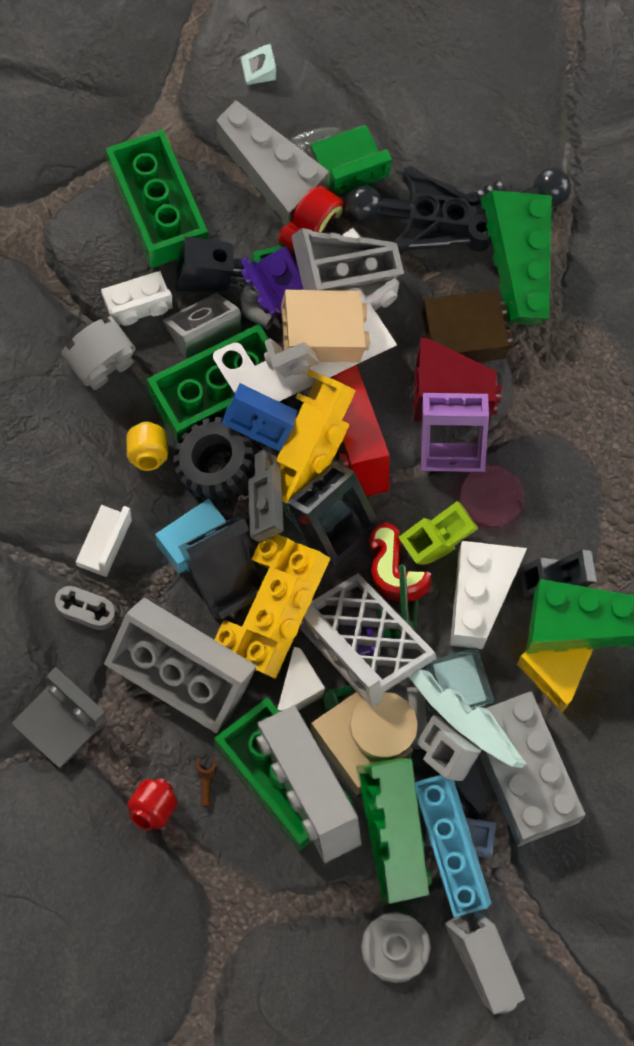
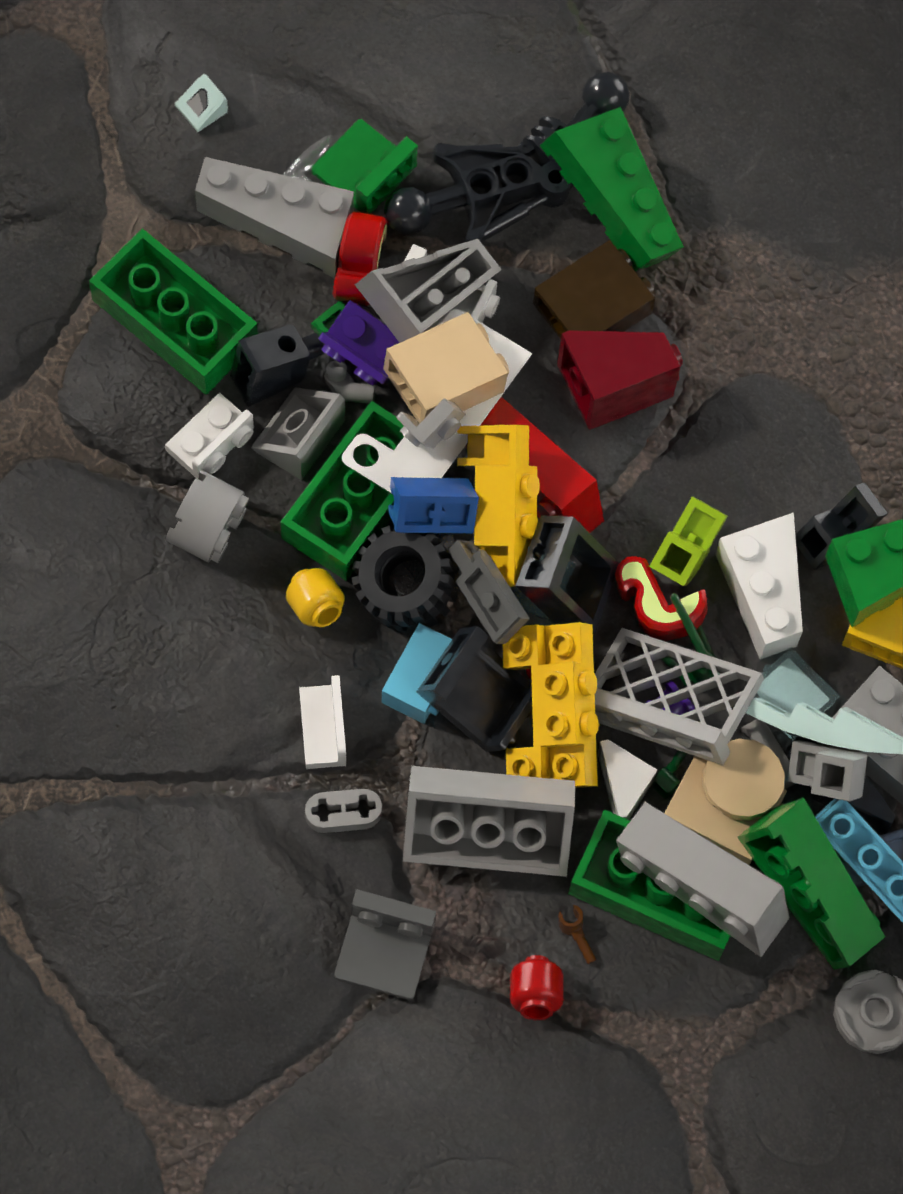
camera: 25 degrees left, 0 degrees up
medium lavender window [421,393,489,472] -> none
clear pink tile [460,465,524,528] -> none

